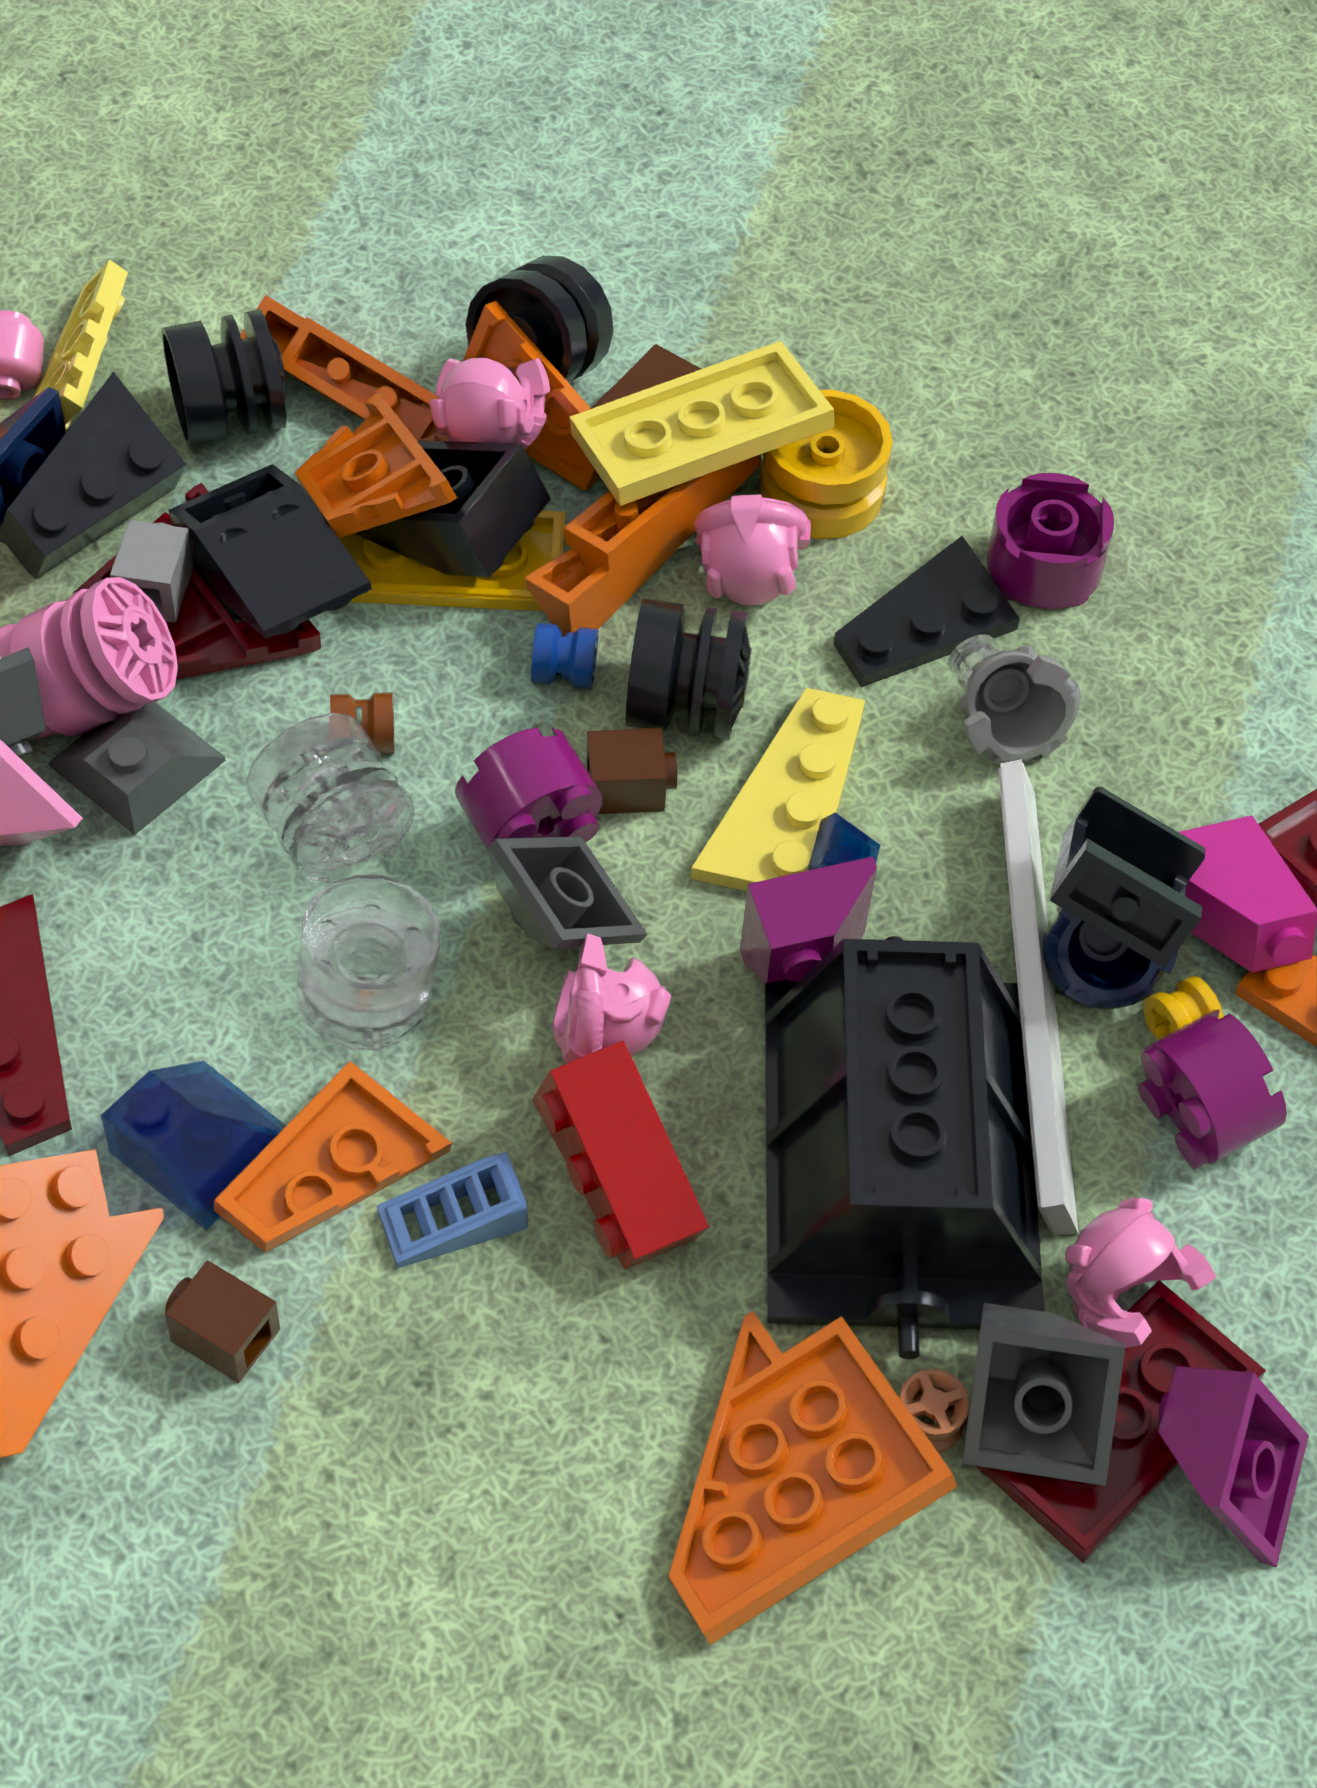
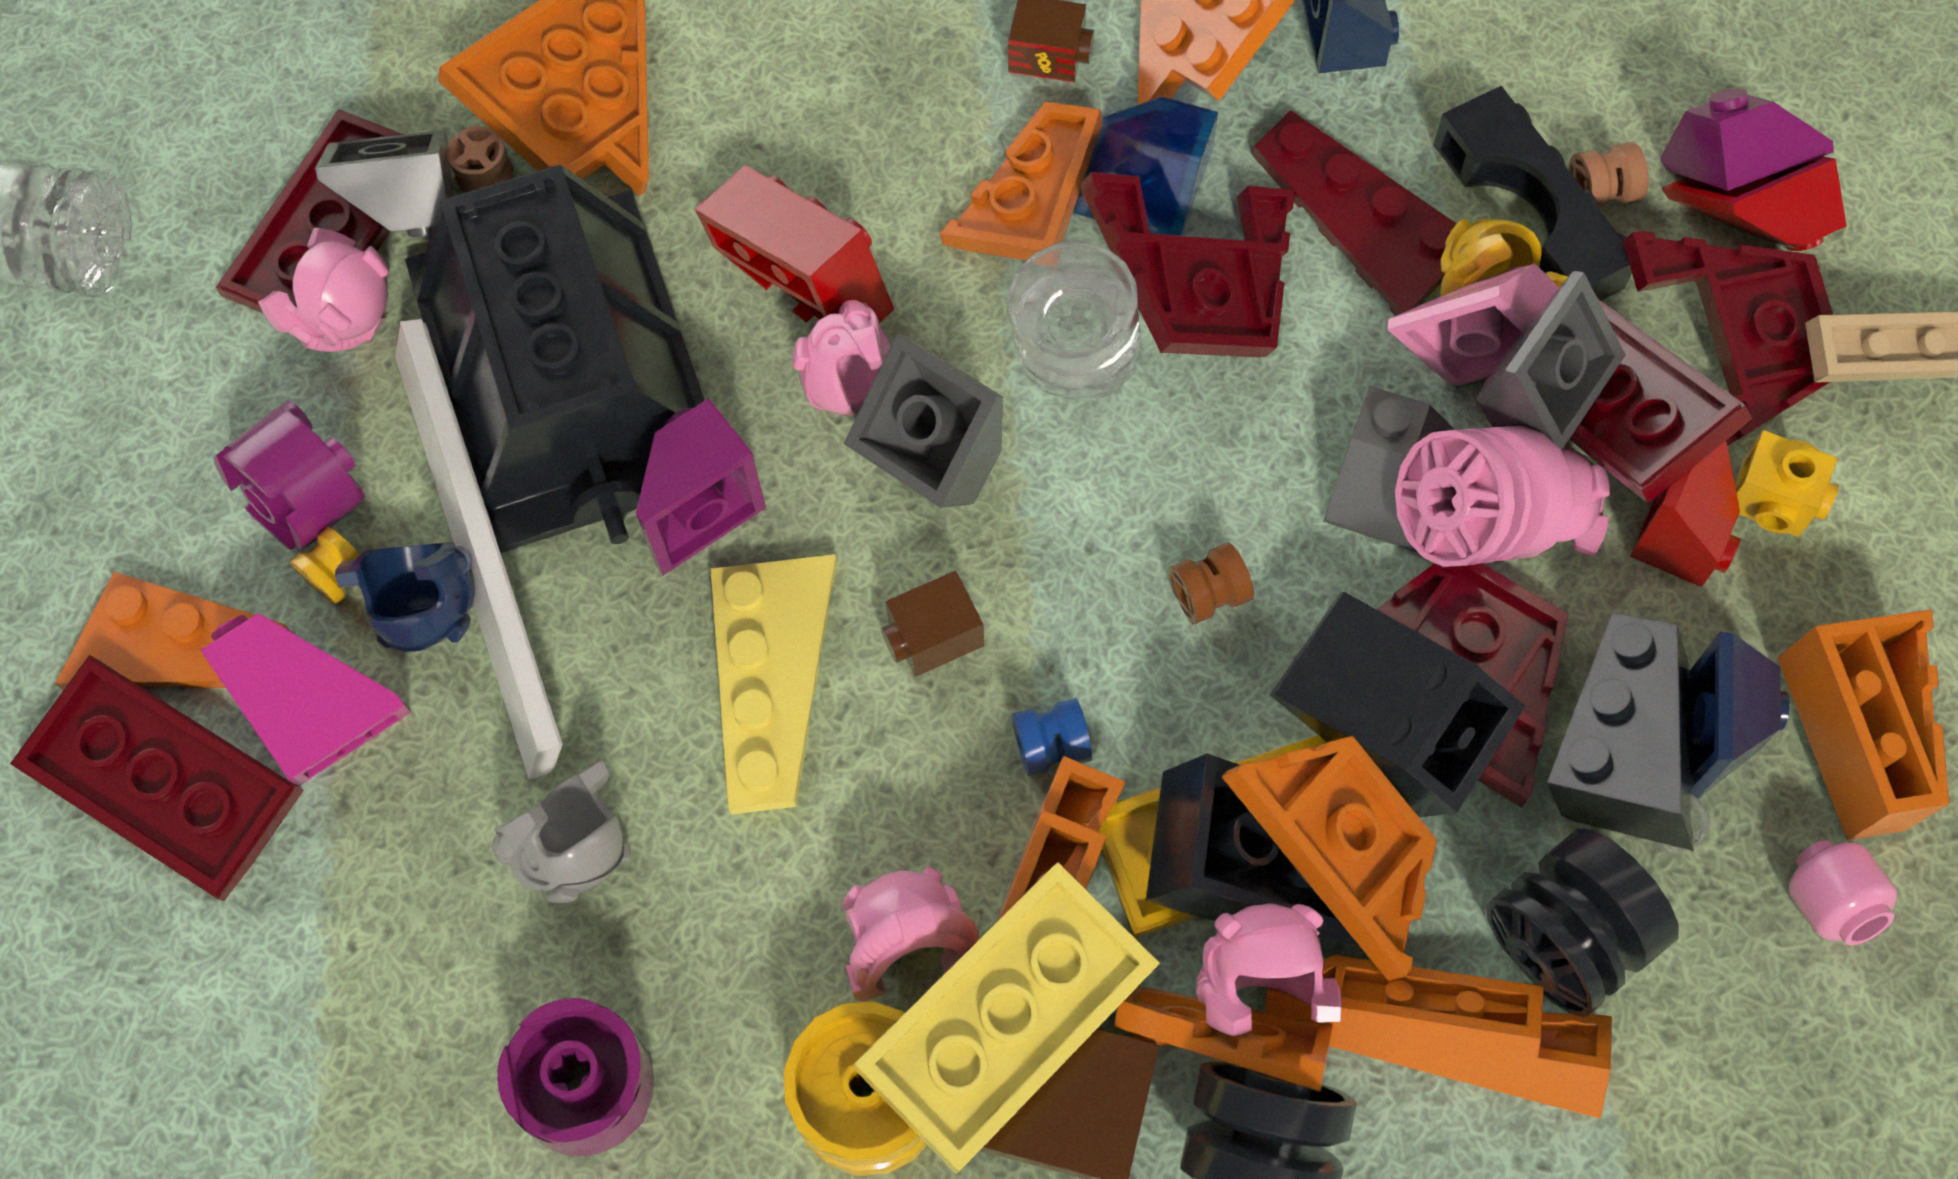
camera: 165 degrees right, 10 degrees up
light yellow wing [32,260,128,431] -> none
light grey brick [110,520,194,623] -> none
clear wheel [246,713,415,883] -> none
medium blue slope [377,1151,528,1268] -> none
magenta brick [455,728,602,852] -> none
black wheel [625,599,752,740] -> none
clear blue tile [808,812,881,870] -> none
black wing [833,536,1020,687] -> none
clear bush [947,634,1001,692] -> none
black panel [1050,787,1206,968] -> none
magenta slope [1158,1366,1309,1567] -> none
none -> dark red wing [1080,172,1294,358]

